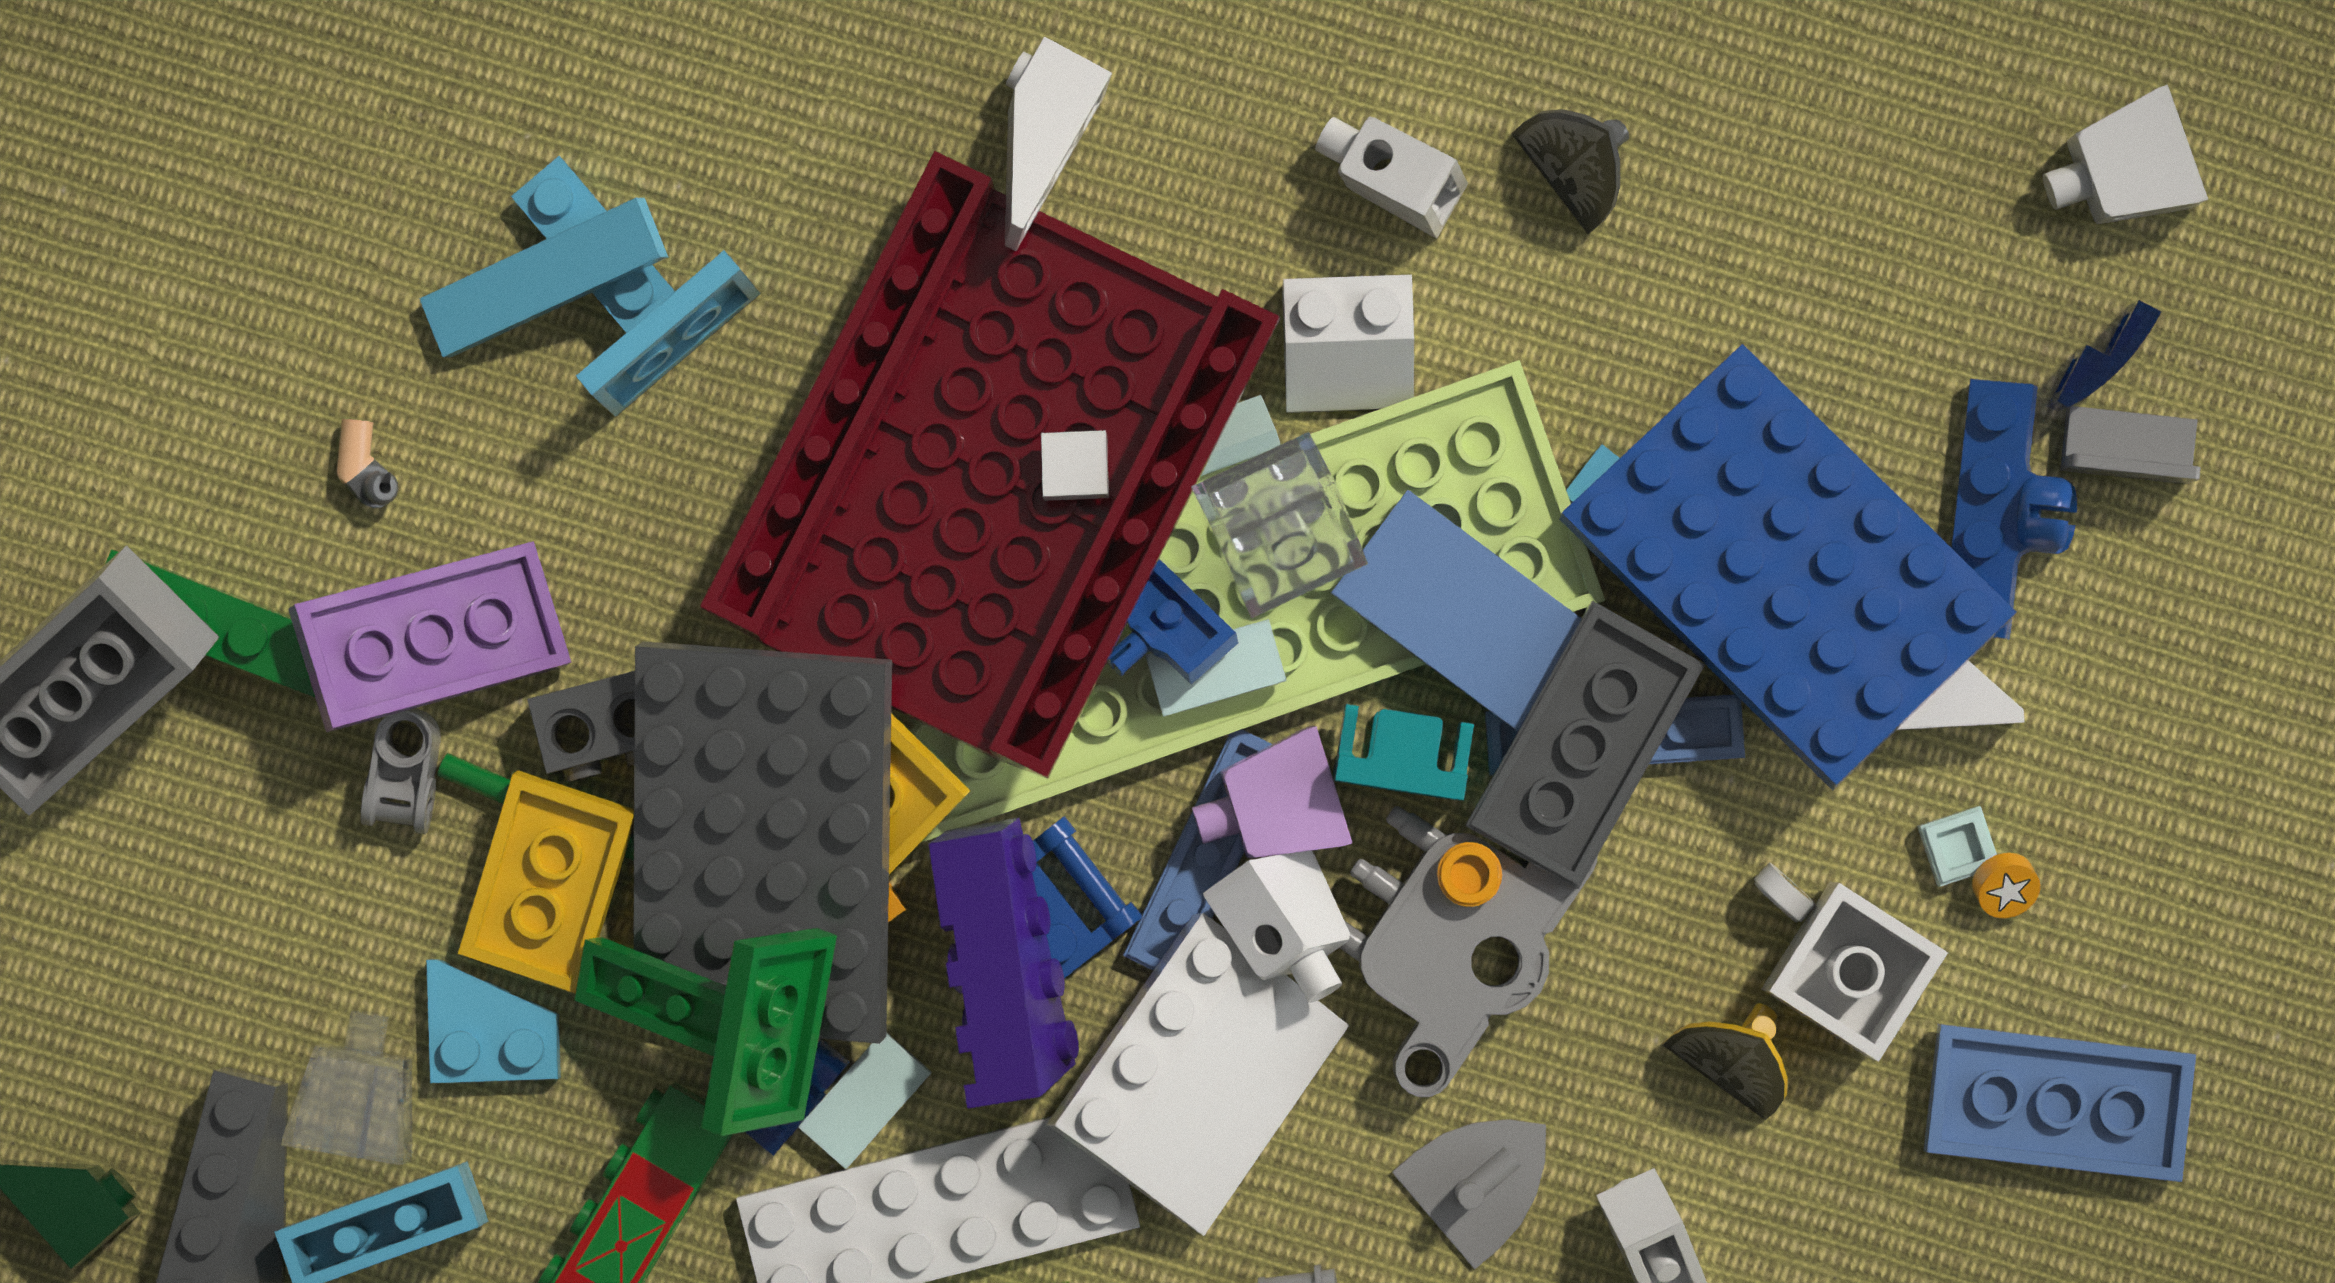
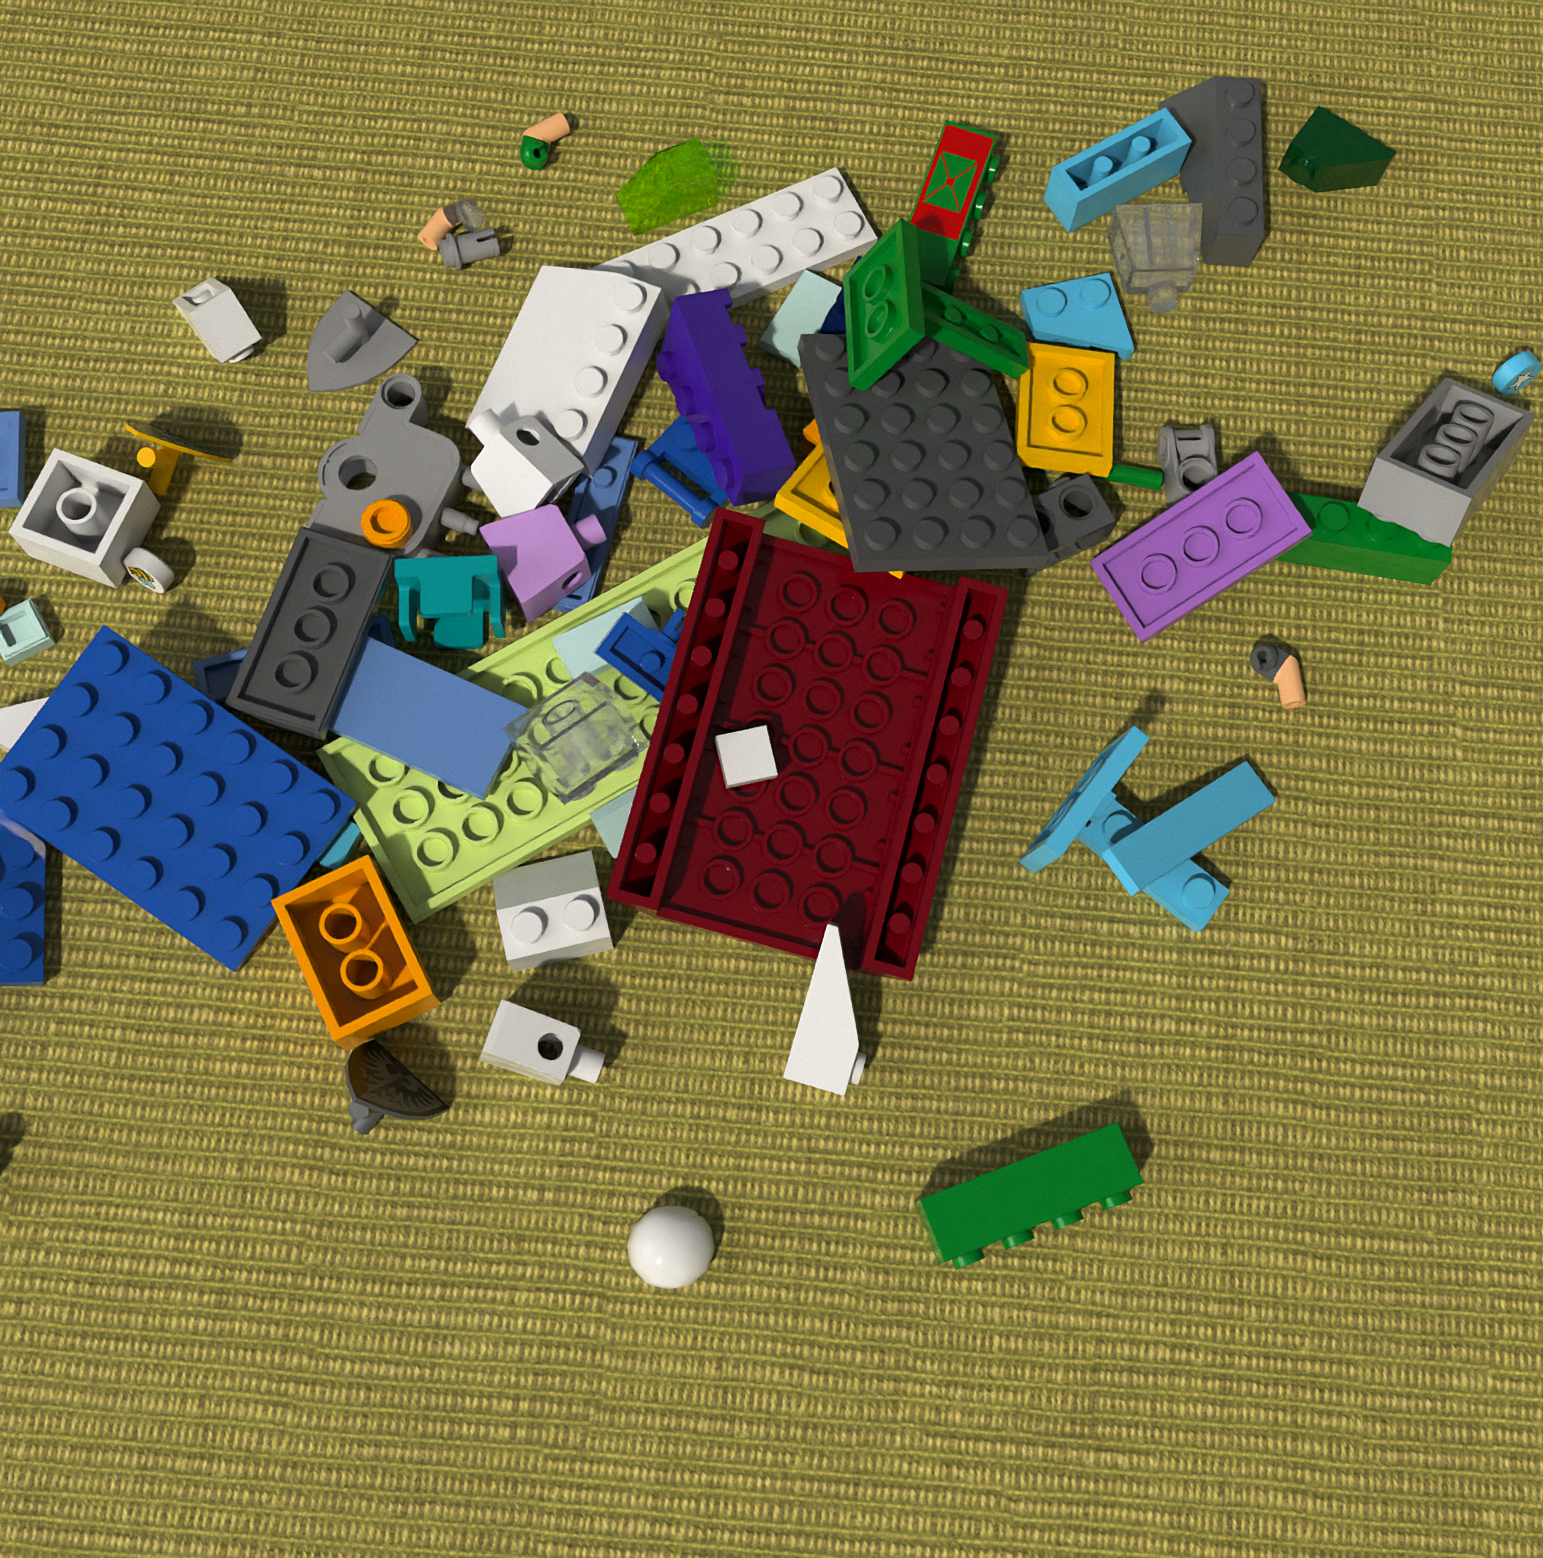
camera: 160 degrees right, 15 degrees down
none -> light orange brick [270,855,442,1051]

